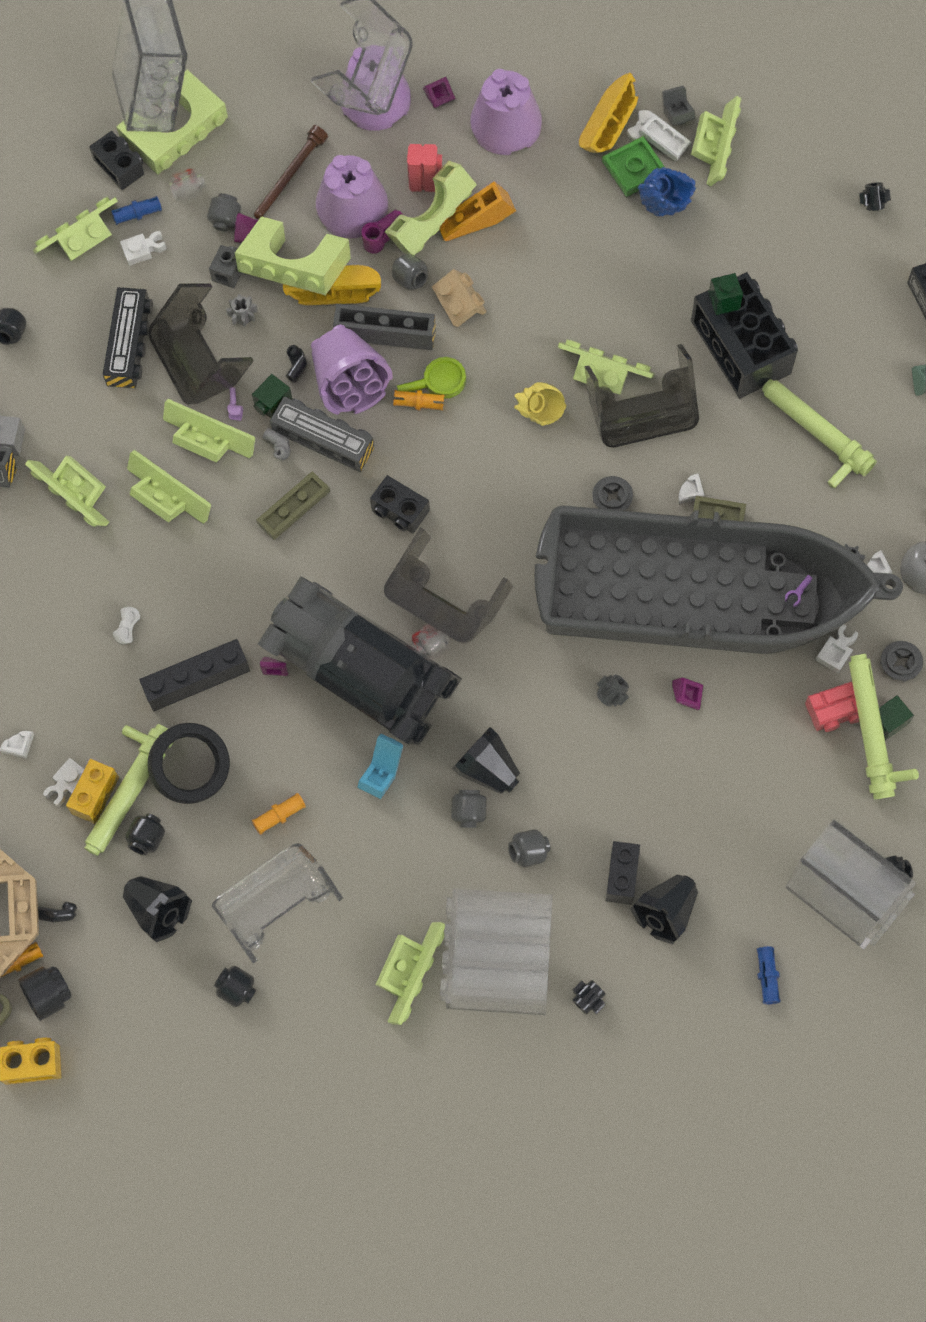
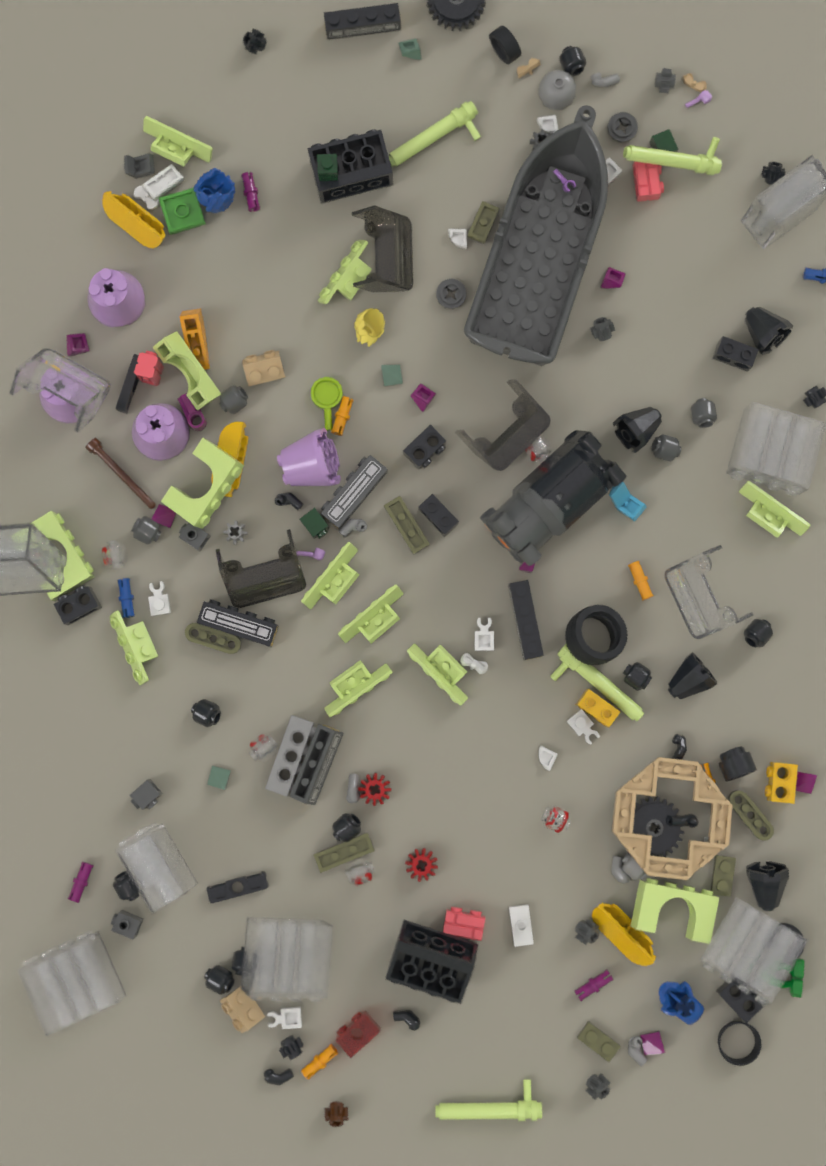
camera: 80 degrees left, 15 degrees up
dark grey brick [333,304,436,350] -> none
none -> black piece [116,354,139,414]
none -> olive plate [185,623,241,654]
none -> magenta pin [241,172,260,212]
none -> sand green slope [381,365,403,386]
none -> yellowish green bracket [407,644,468,706]
none -> magenta slope [411,383,436,412]
none -> black brick [418,494,459,537]
none -> white plate [474,618,494,651]
none -> magenta slope [796,771,817,794]

